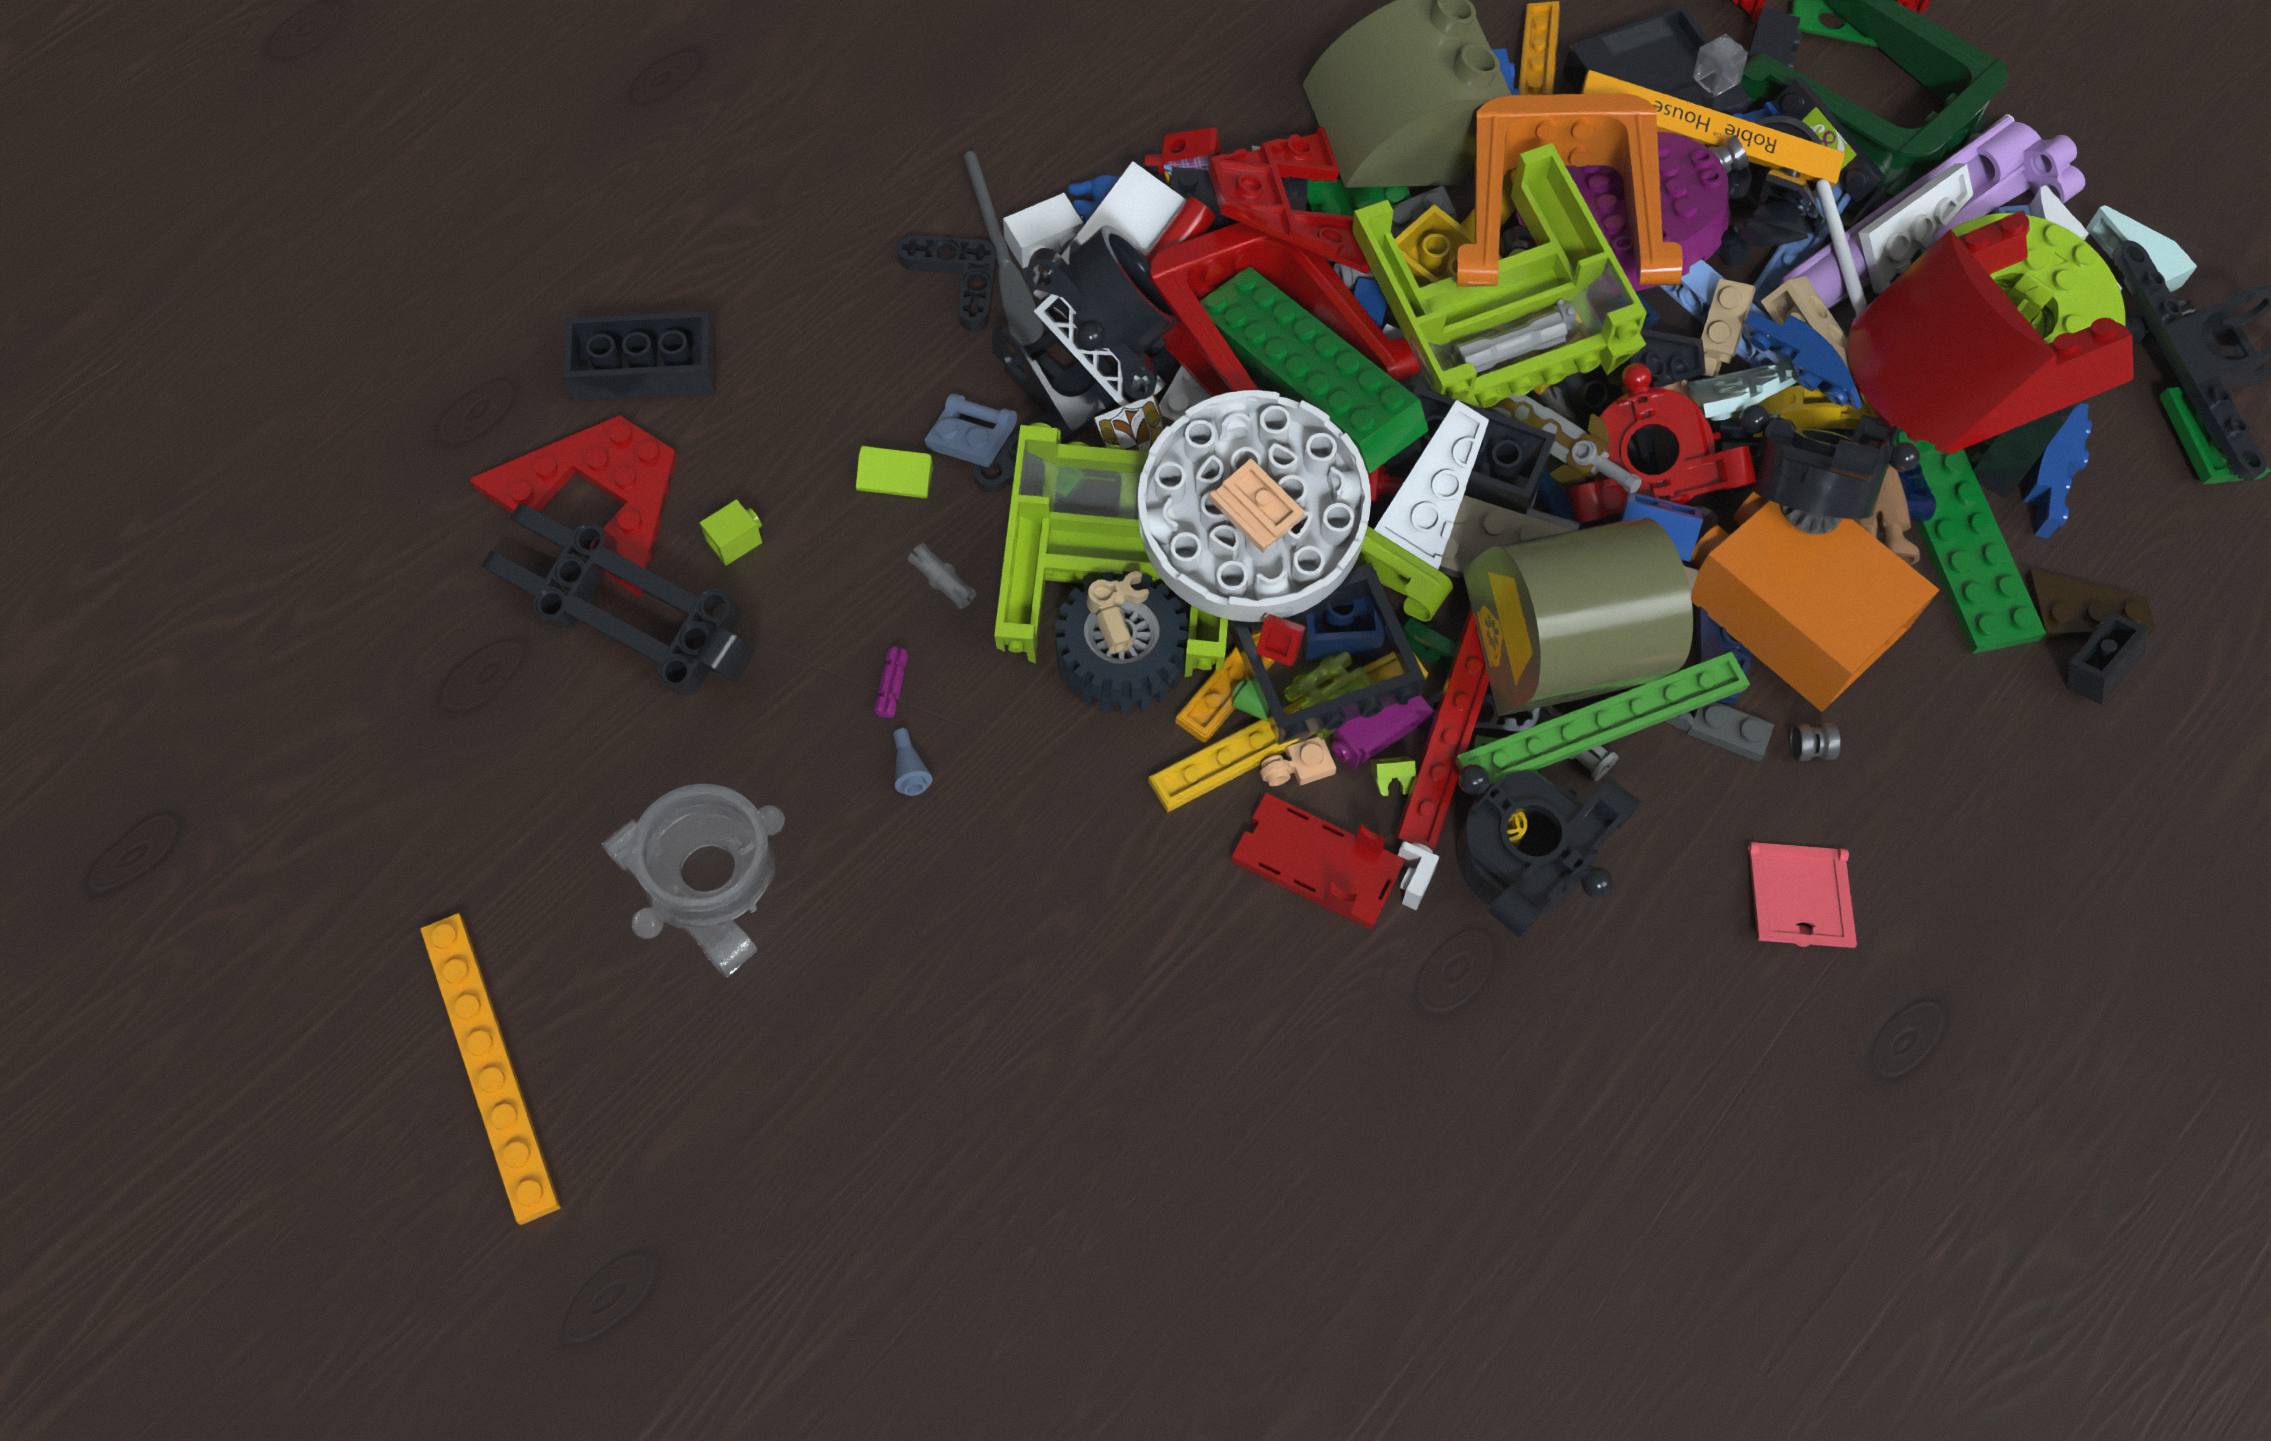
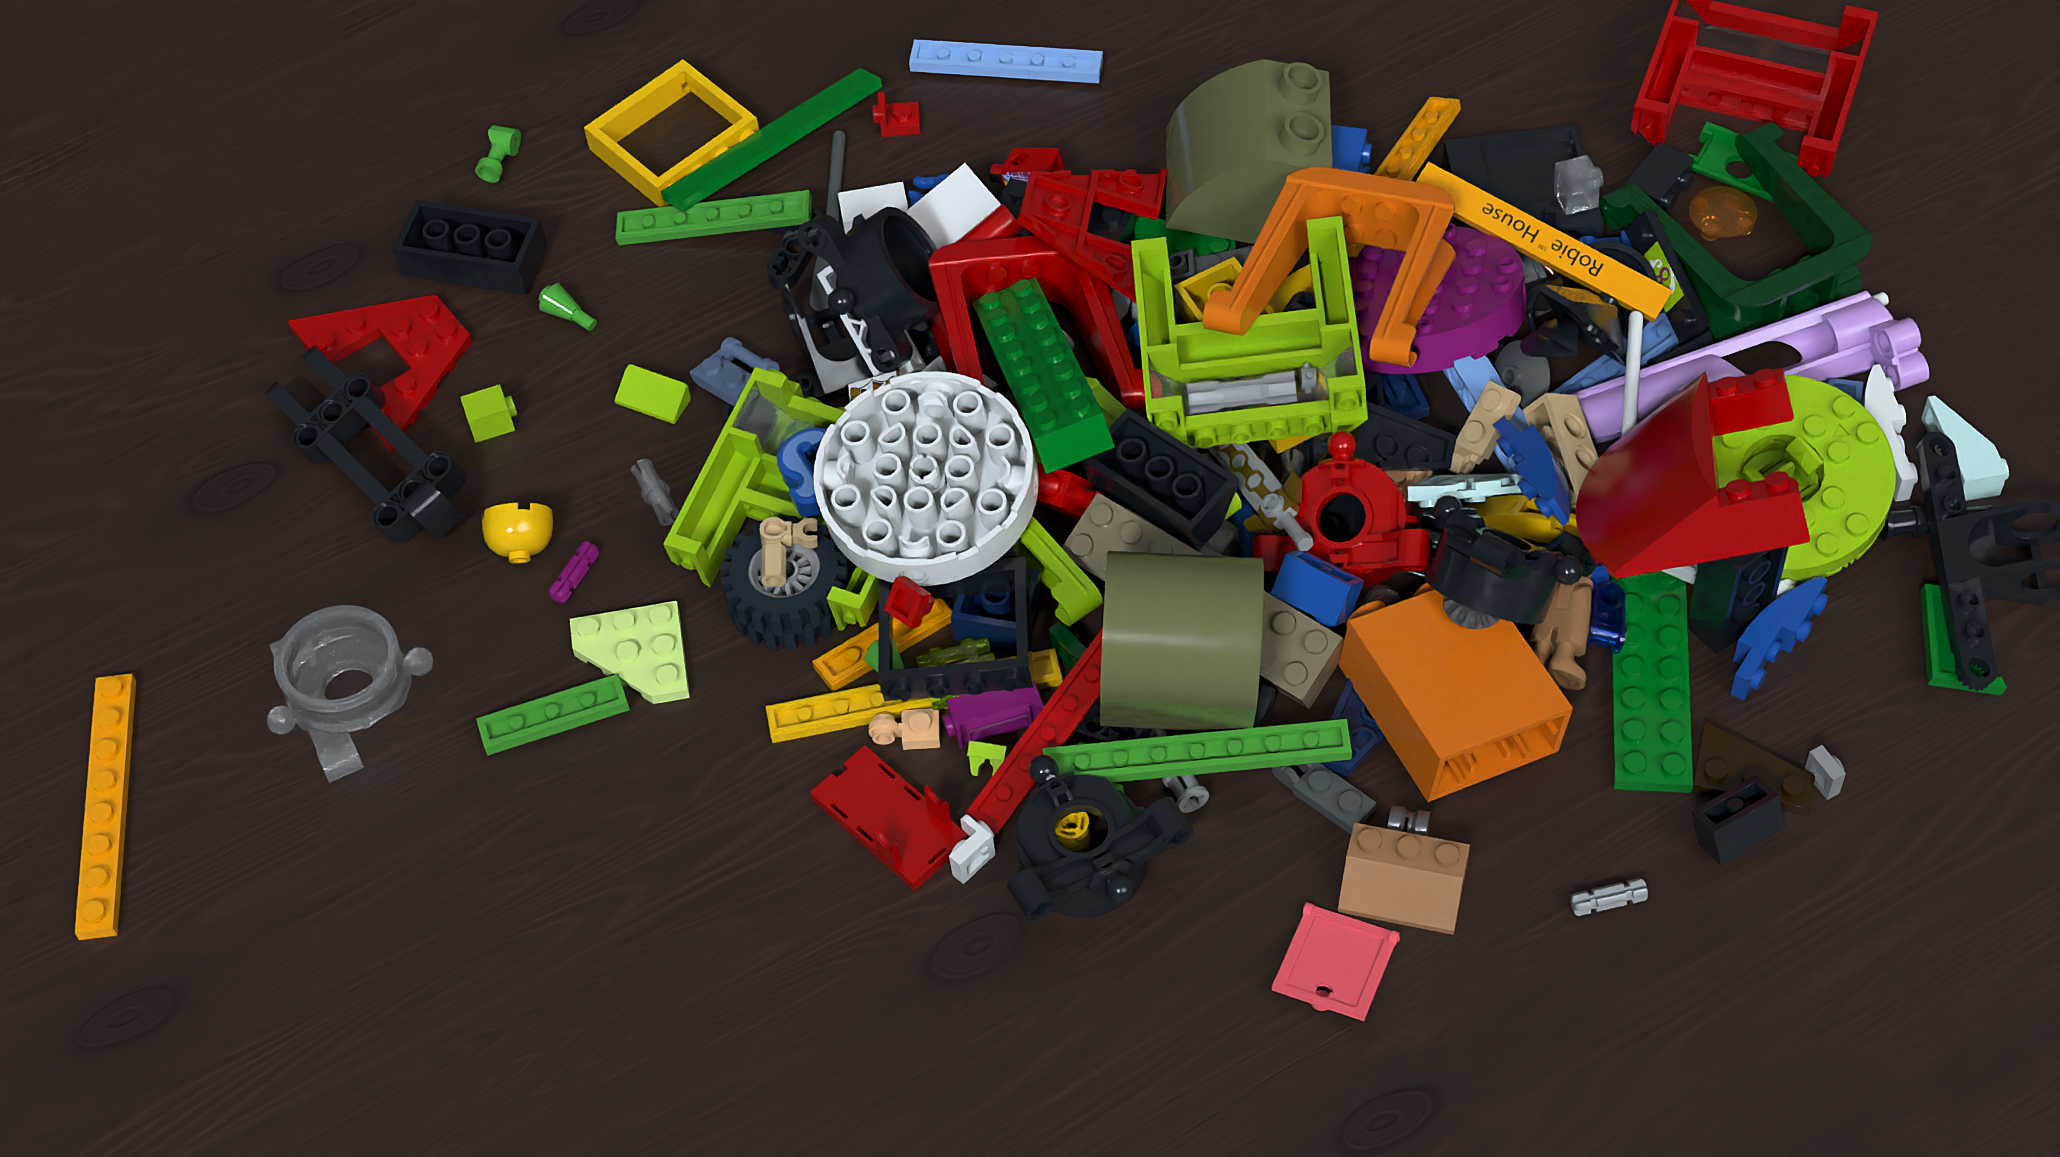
camera: 25 degrees right, 10 degrees down
sand blue cone [893,728,933,796] -> none
light nougat plate [1209,459,1305,553] -> none
white wing [1374,400,1489,570] -> none
flat silver wheel [1708,135,1749,174] -> none
white wing [1858,163,1973,294] -> none
none -> bright green leg [475,125,521,183]
none -> bright green plate [476,674,630,756]
none -> yellow cylinder [482,503,553,563]
none -> bright green cone [539,283,597,331]
none -> yellowish green plate [570,601,690,704]
none -> yellow window [584,59,759,207]
none -> bright green tile [615,190,812,245]
none -> green tile [661,68,882,212]
none -> blue animal [776,427,827,518]
none -> red bracket [872,92,920,137]
none -> light blue plate [909,39,1103,83]
none -> medium nougat slope [1338,823,1470,935]
none -> dark grey dish [1494,340,1550,411]
none -> light grey axle [1570,878,1648,916]
none -> clear orange dish [1689,186,1757,241]
none -> light grey plate [1804,745,1846,800]

